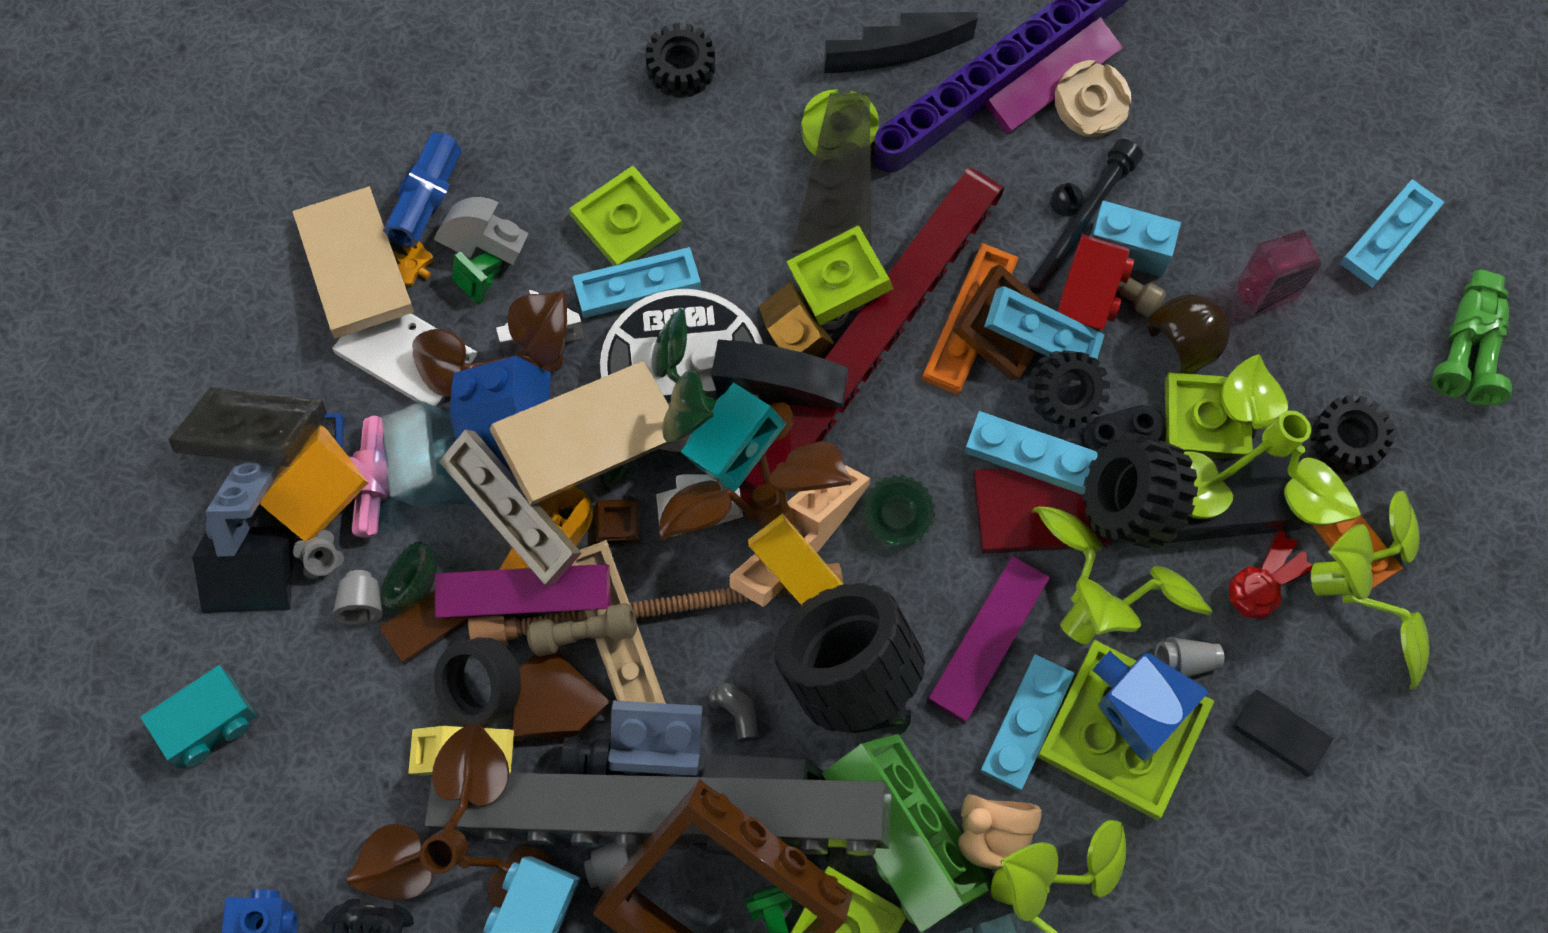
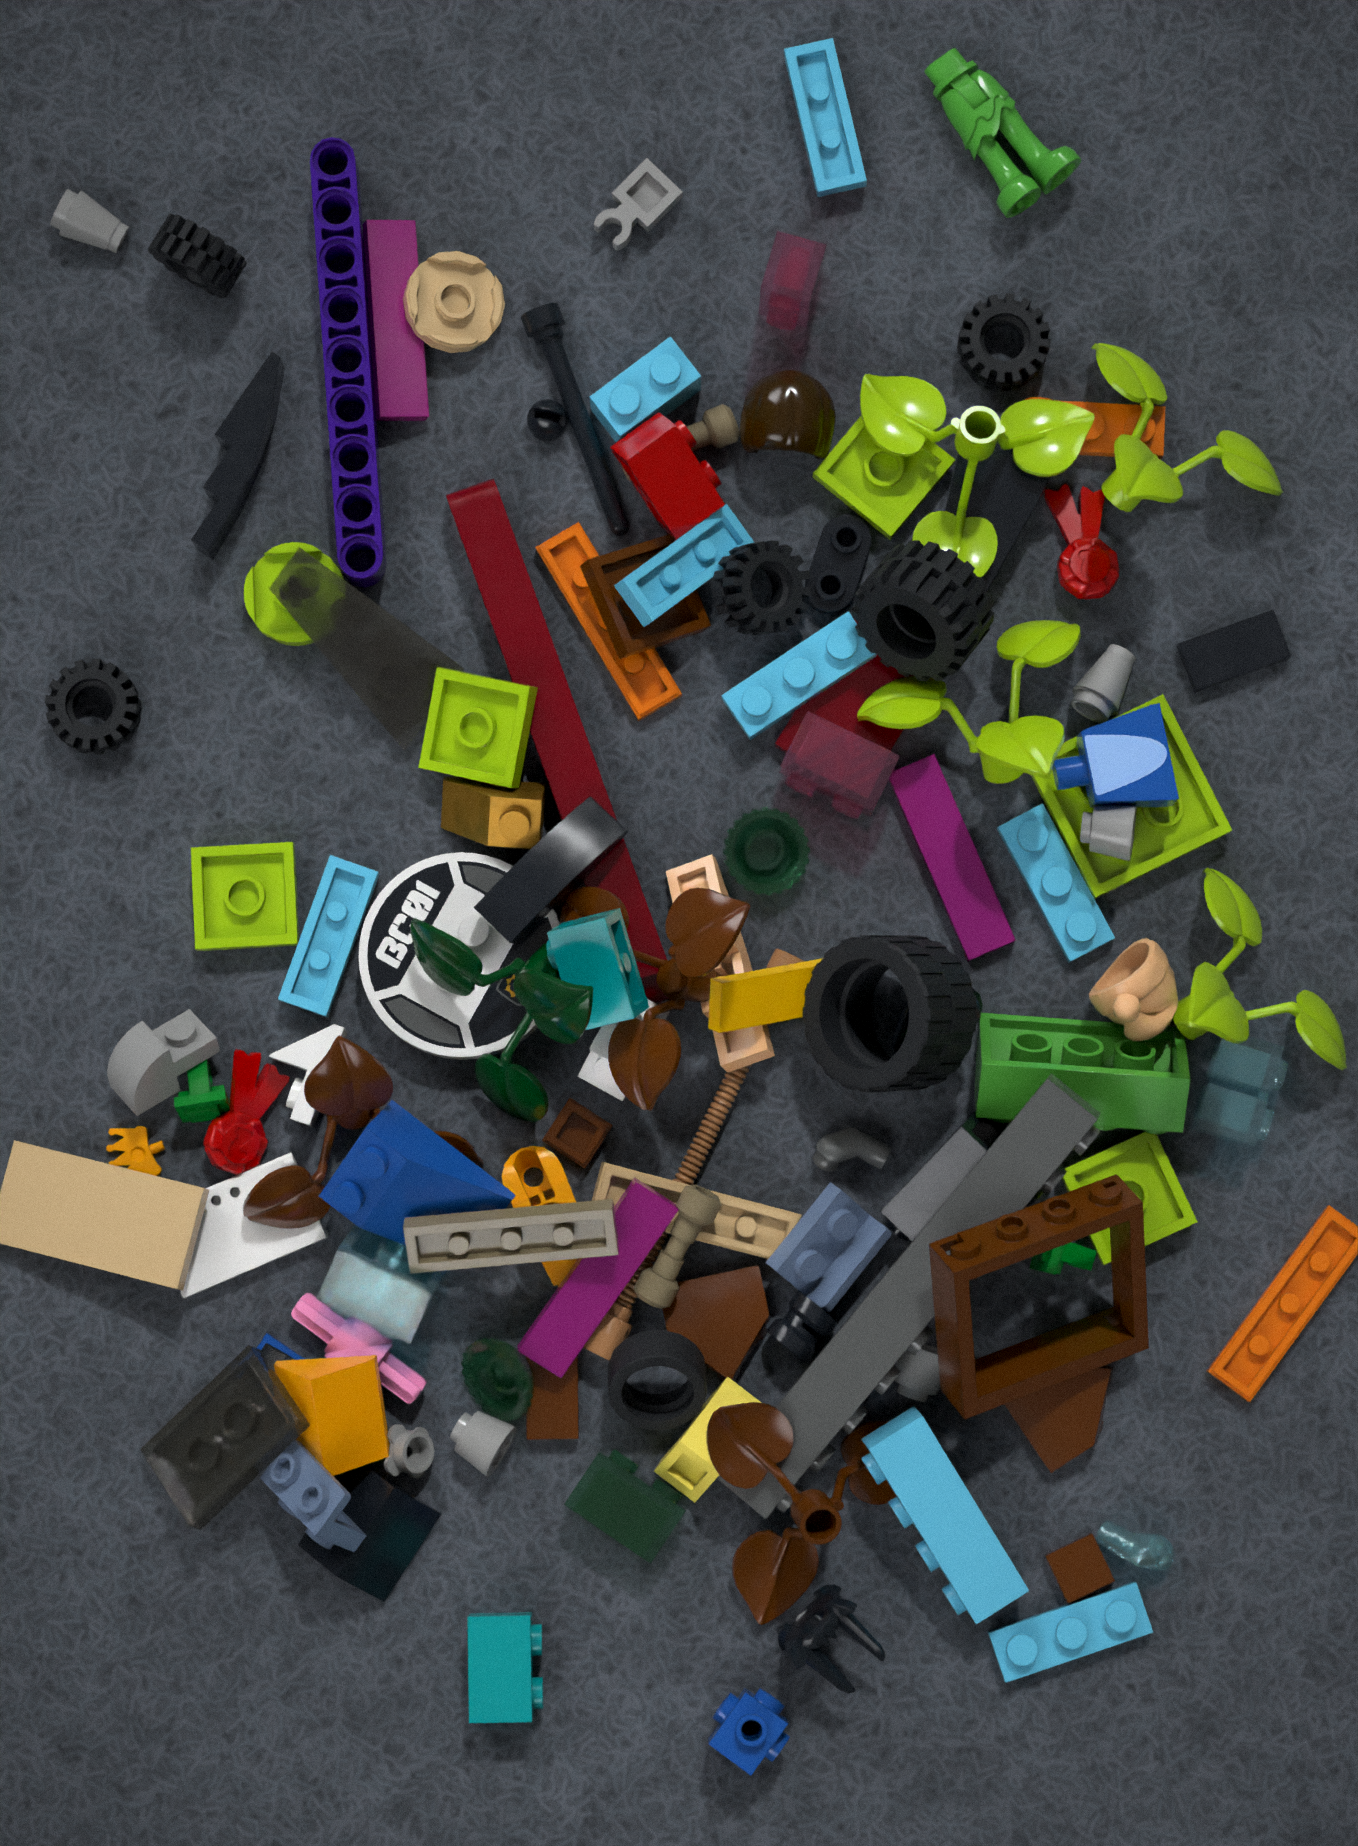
camera: 50 degrees left, 15 degrees up
blue piece [383,132,462,248] -> none
tan tile [489,361,671,506] -> none
none -> red piece [203,1049,290,1174]
none -> clear green brick [564,1449,686,1564]
none -> light grey plate [594,158,683,251]
none -> clear pink brick [779,711,900,819]
none -> light grey hat [1080,804,1137,861]

